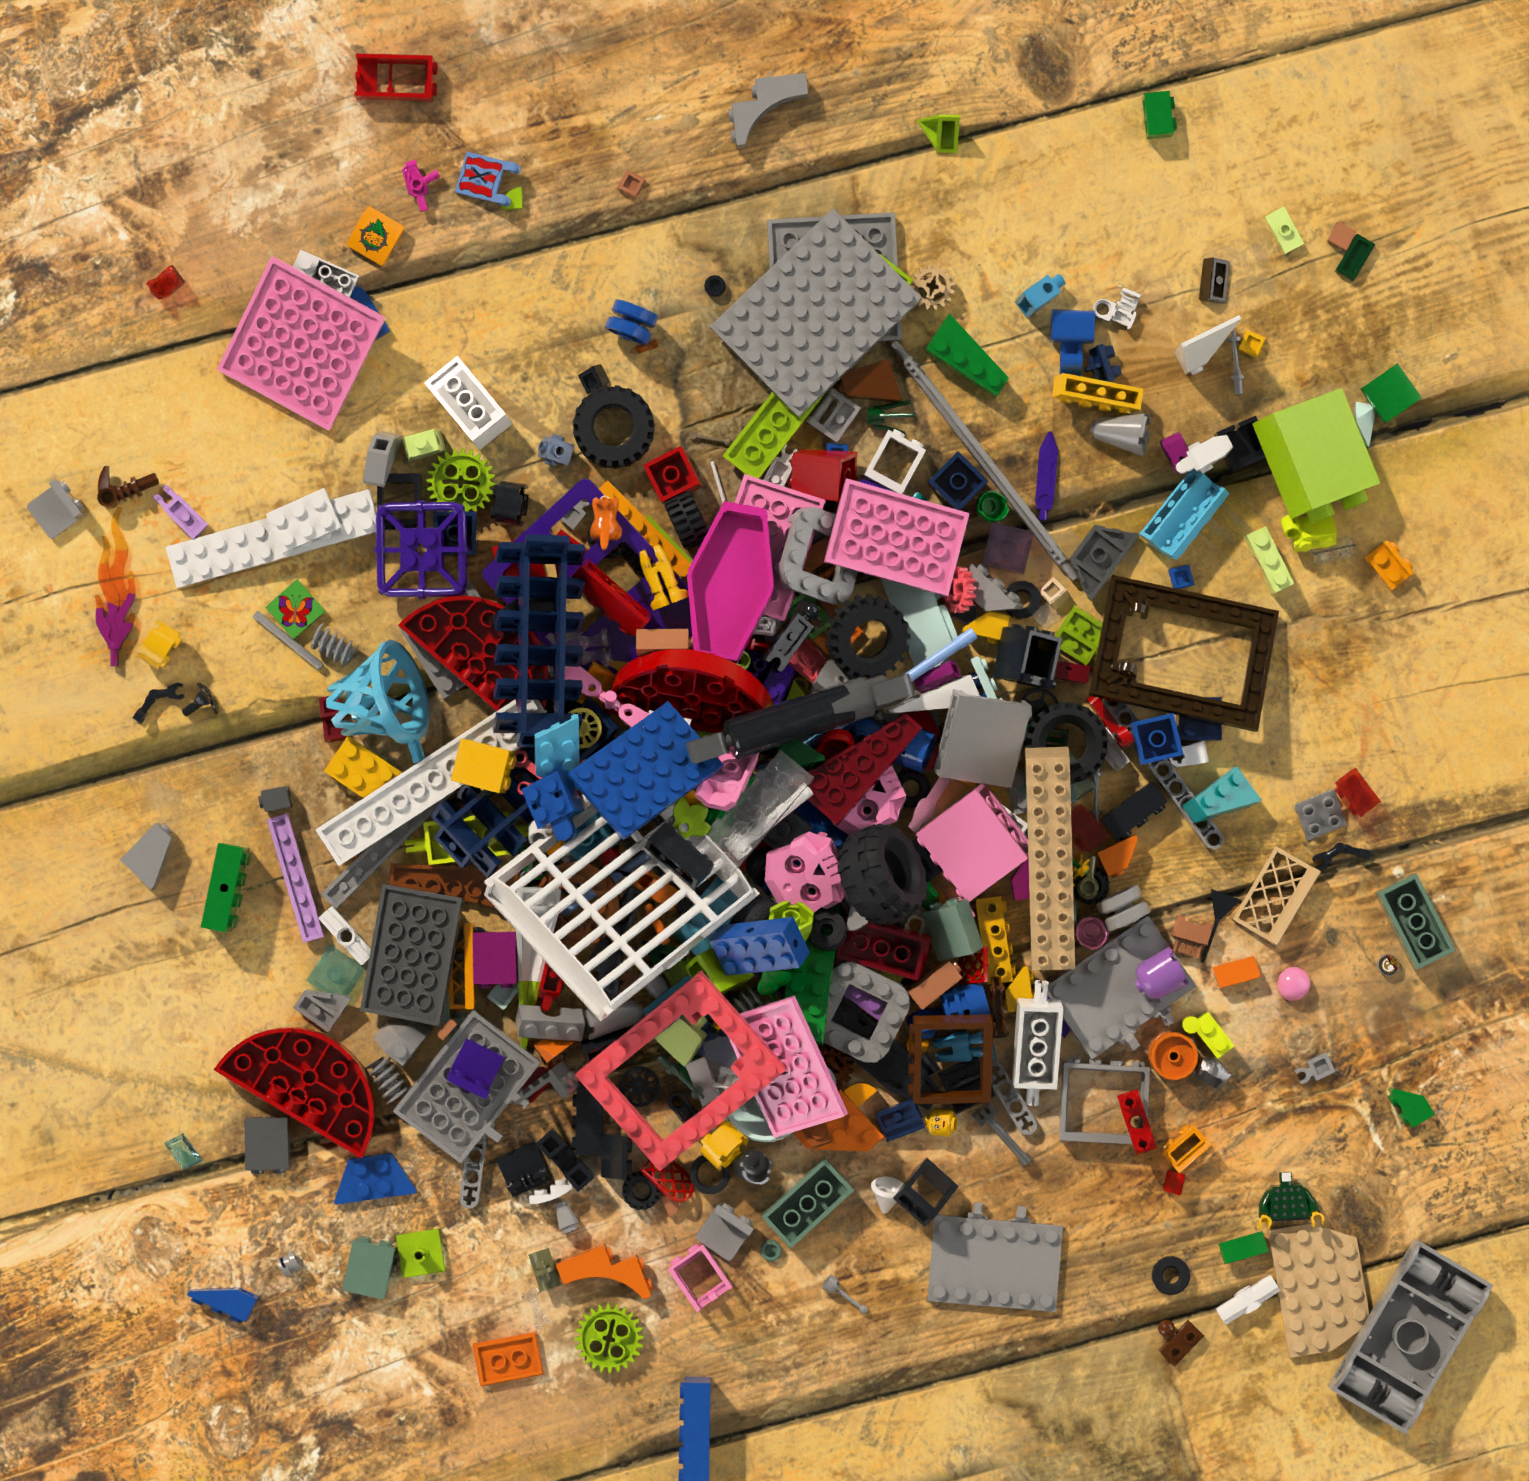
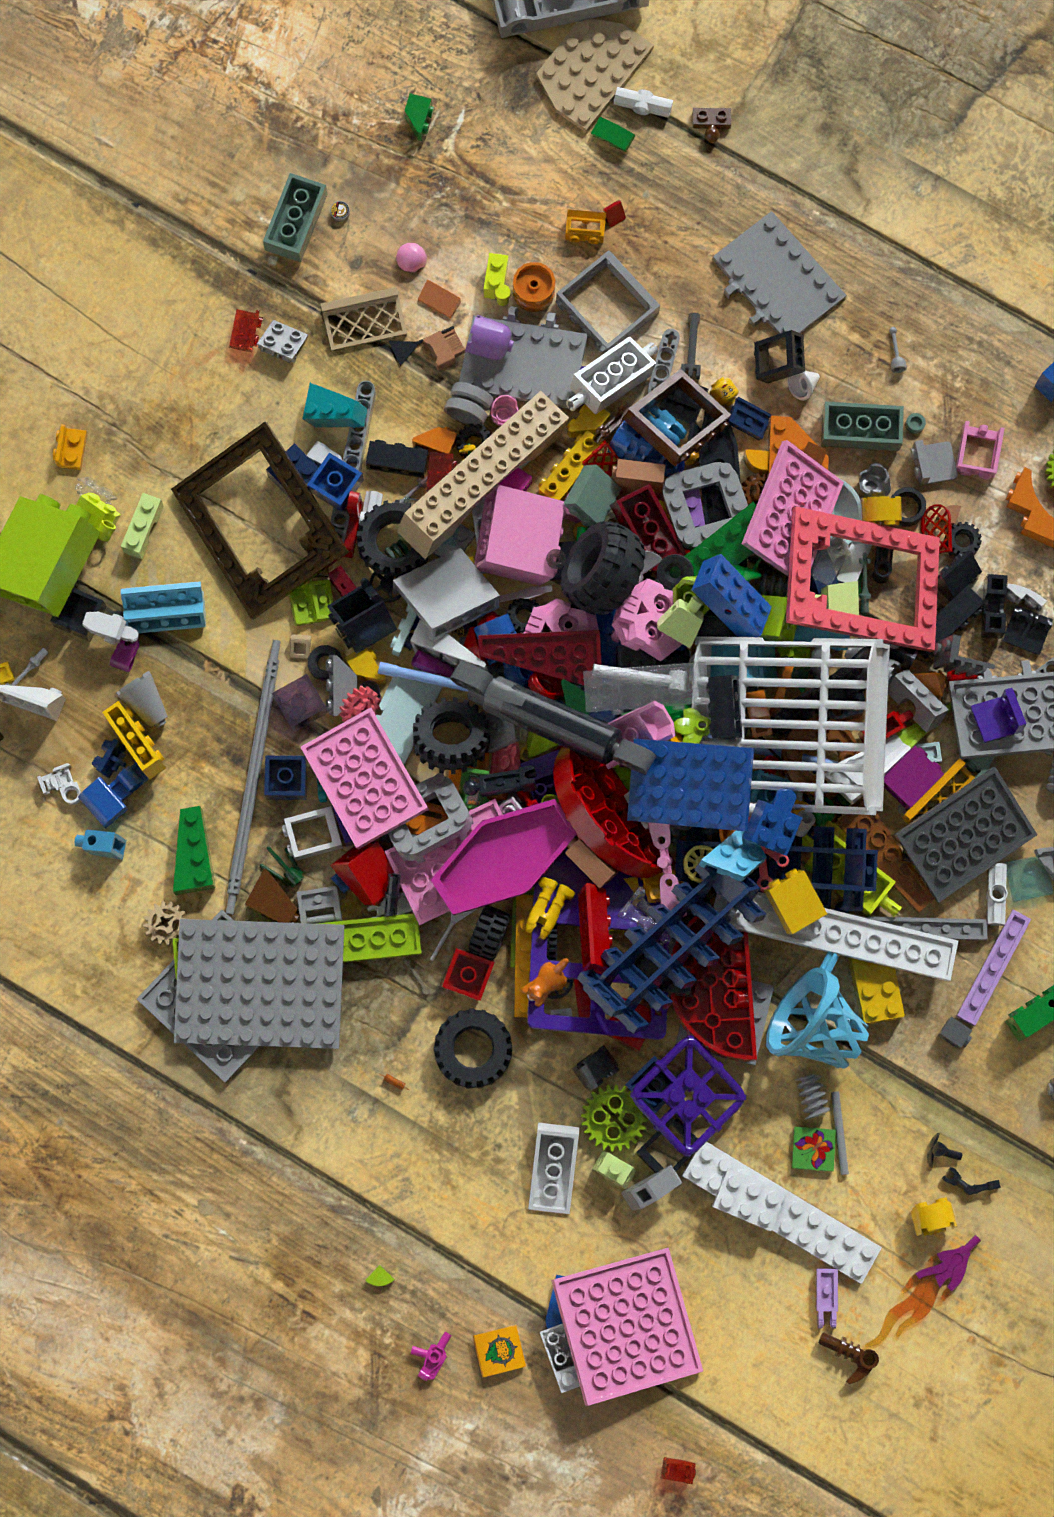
camera: 135 degrees left, 10 degrees down
light grey bracket [27,478,85,539] -> none
dark red slope [319,696,347,743] -> none
red door [354,53,438,102] -> none
light grey slope [373,1018,433,1066] -> none
nougat tile [437,1018,459,1040] -> none
flag [455,152,521,207] -> none
sand blue brick [538,434,575,467] -> none
light grey cone [555,1201,579,1235] -> none
black slope [578,364,610,394] -> none
blue wheel [605,299,659,345] -> none
nougat tile [617,169,646,199] -> none
black wheel [620,1066,660,1107] -> none
black tile [704,275,726,297] -> none
light grey arch [728,73,808,149] -> none
lime slope [916,114,960,153] -> none
green hair [976,490,1009,523] -> none
clear plate [1032,601,1062,630] -> none
dark purple piece [1035,431,1058,521] -> none
dark grey wing [1068,525,1139,601] -> none
olive plate [1077,856,1099,899] -> none
red piece [1117,1089,1157,1155] -> none
black tyre [1152,1256,1190,1295] -> none
blue tile [1168,564,1195,589] -> none
flat silver hair [1192,1058,1232,1090] -> none
dark green torso [1257,1172,1324,1230] -> none
light grey plate [1294,1052,1335,1084] -> none
black piece [1312,843,1372,870] -> none
none -> black pin [384,873,401,916]
none -> clear smoke plate [546,549,566,569]
none -> yellowish green torso [657,596,703,648]

